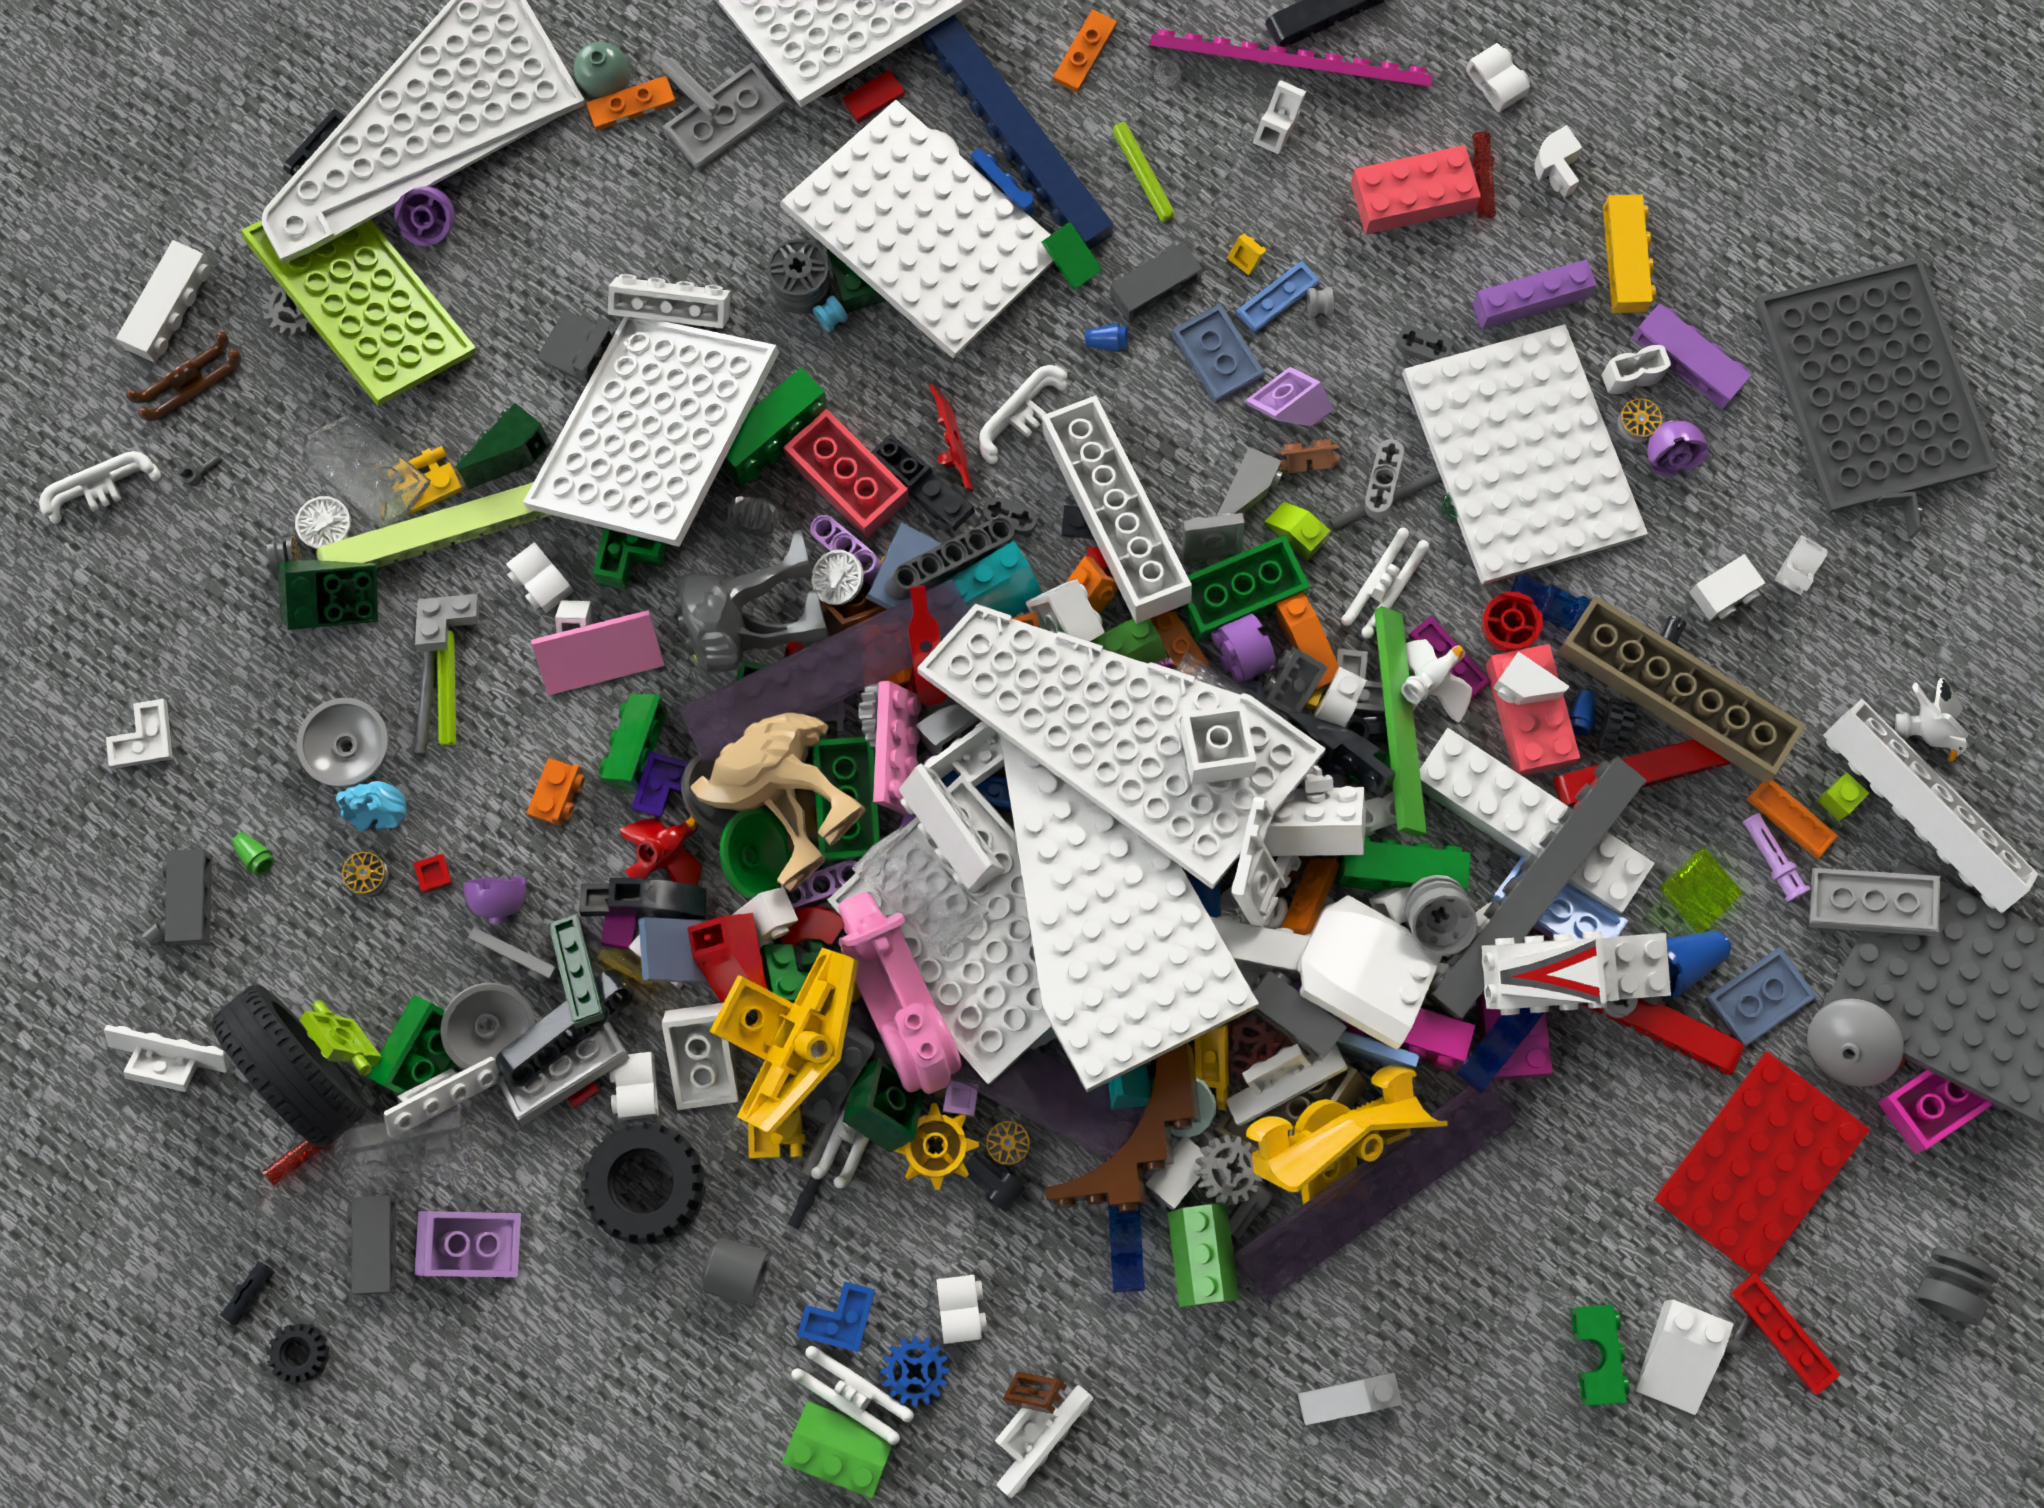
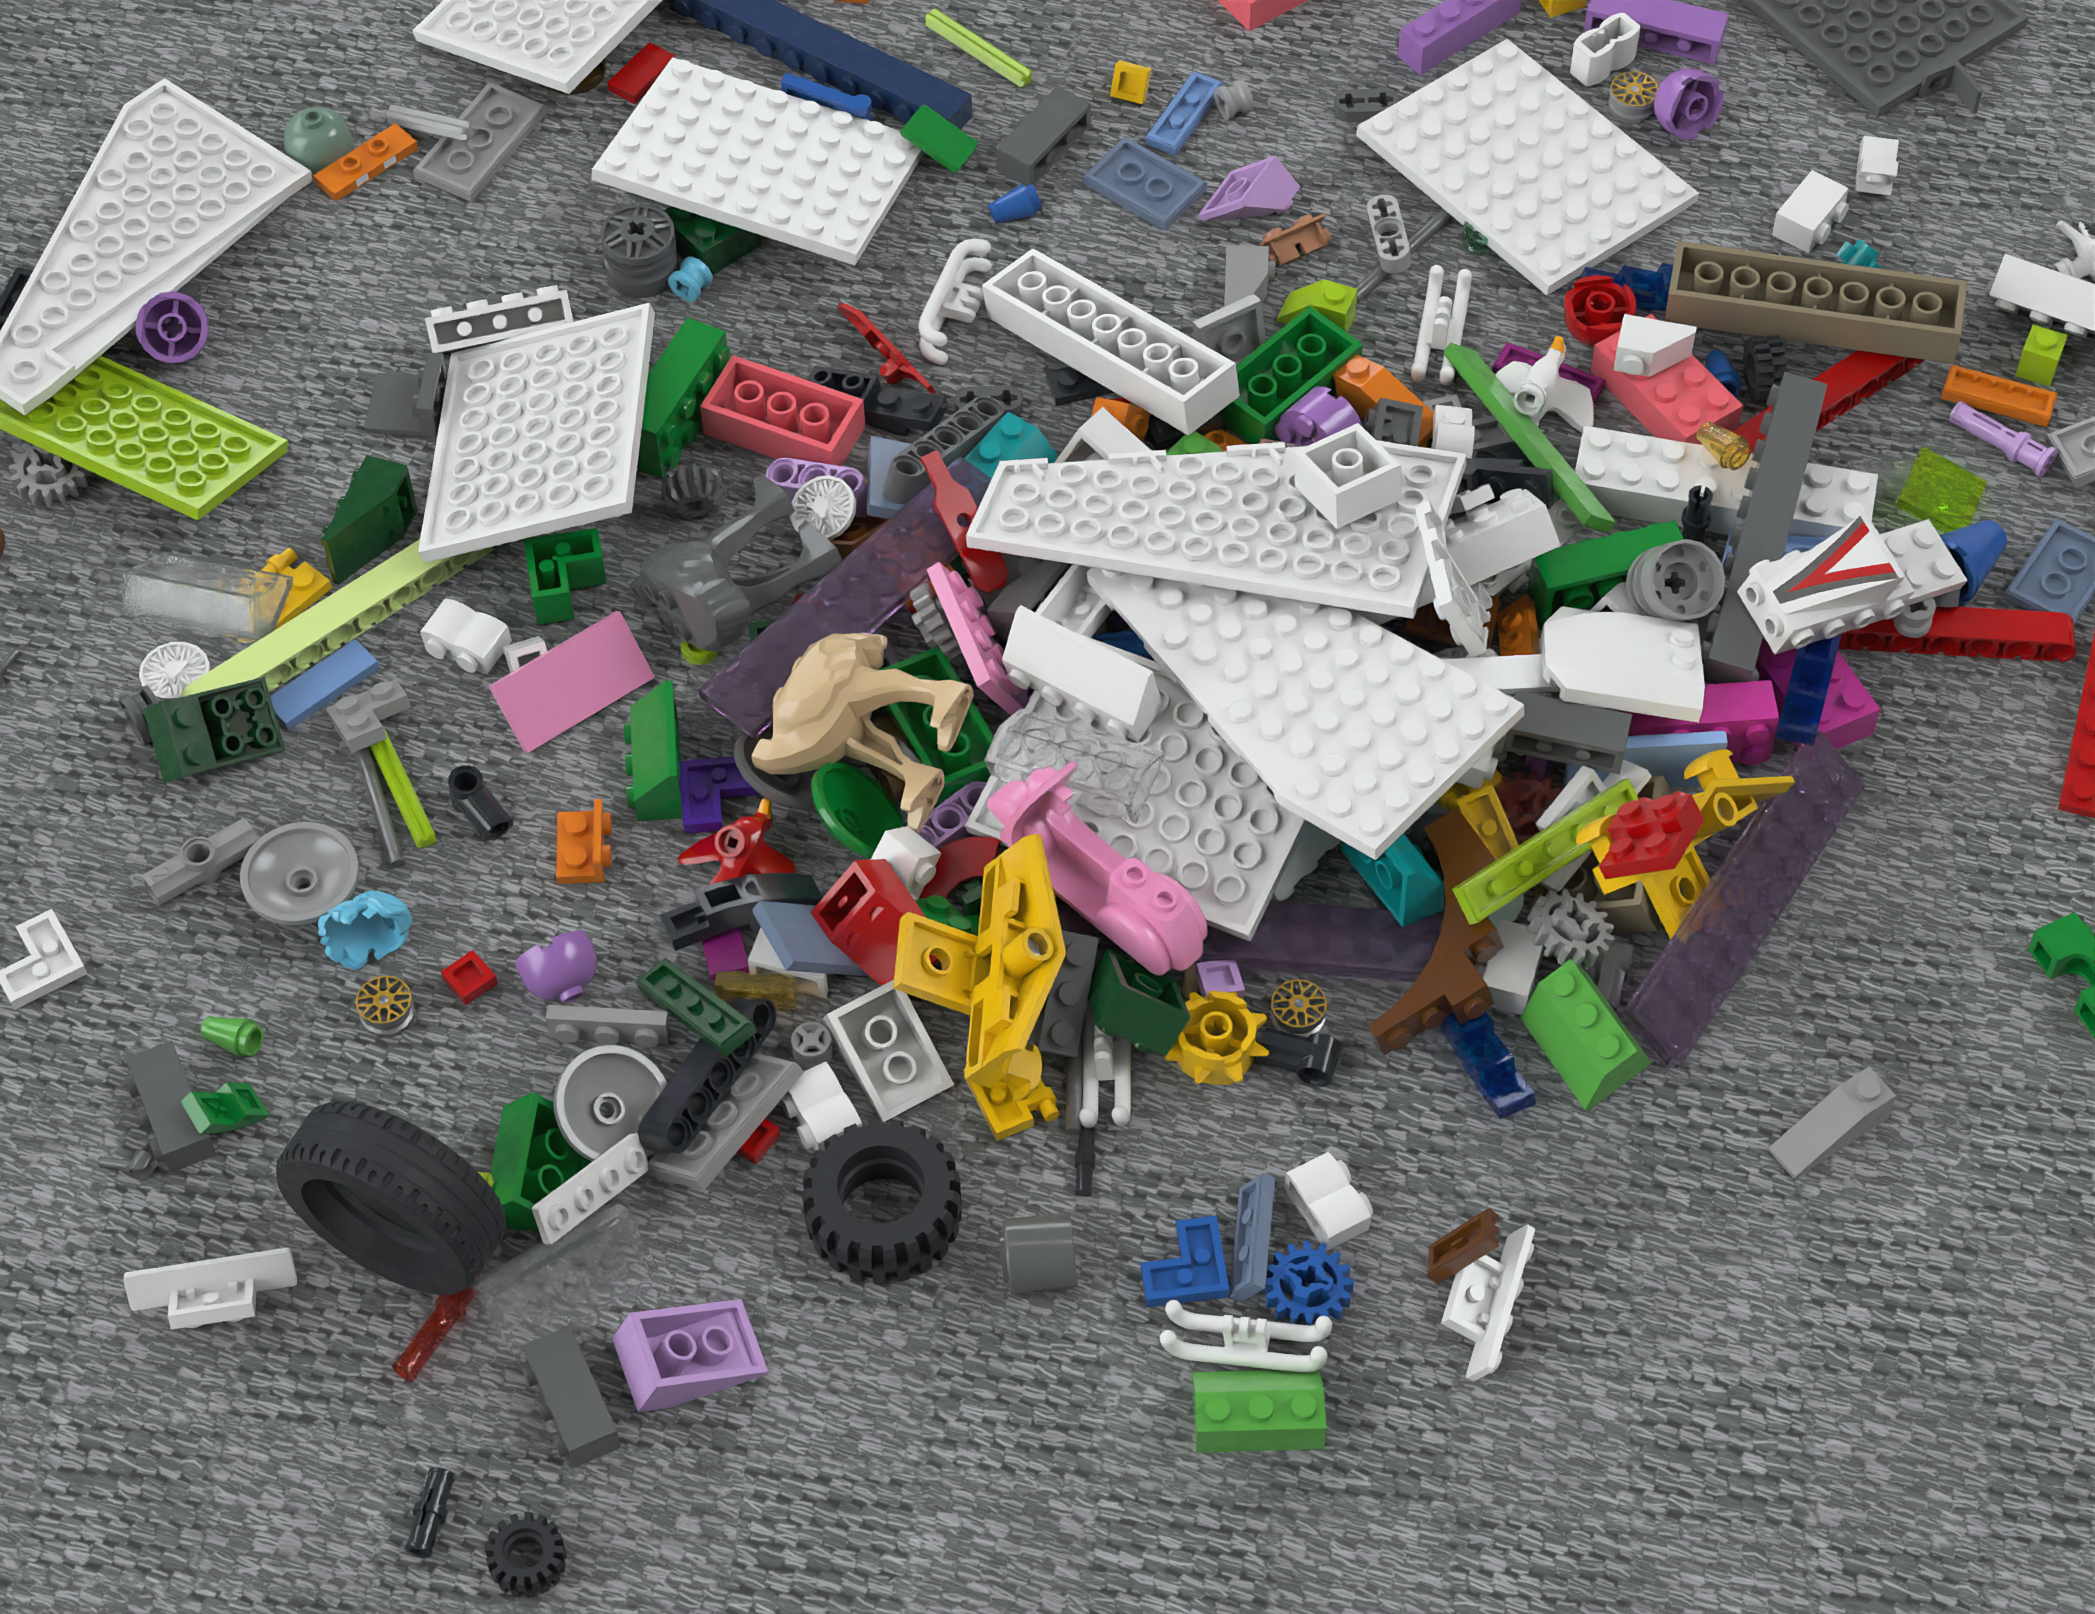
camera: 20 degrees left, 20 degrees down
none -> light grey piece [141,818,258,906]
none -> green slope [180,1082,270,1134]
none -> medium blue tile [270,639,379,731]
none -> black piece [448,765,513,842]
none -> light grey wheel [791,1022,833,1070]
none -> sand blue tile [1229,1173,1275,1302]
none -> lime tile [1452,778,1639,924]
none -> red plate [1599,791,1705,879]
none -> black pin [1681,485,1713,543]
none -> clear yellow cone [1696,421,1751,470]
none -> teal gear [1836,239,1882,269]

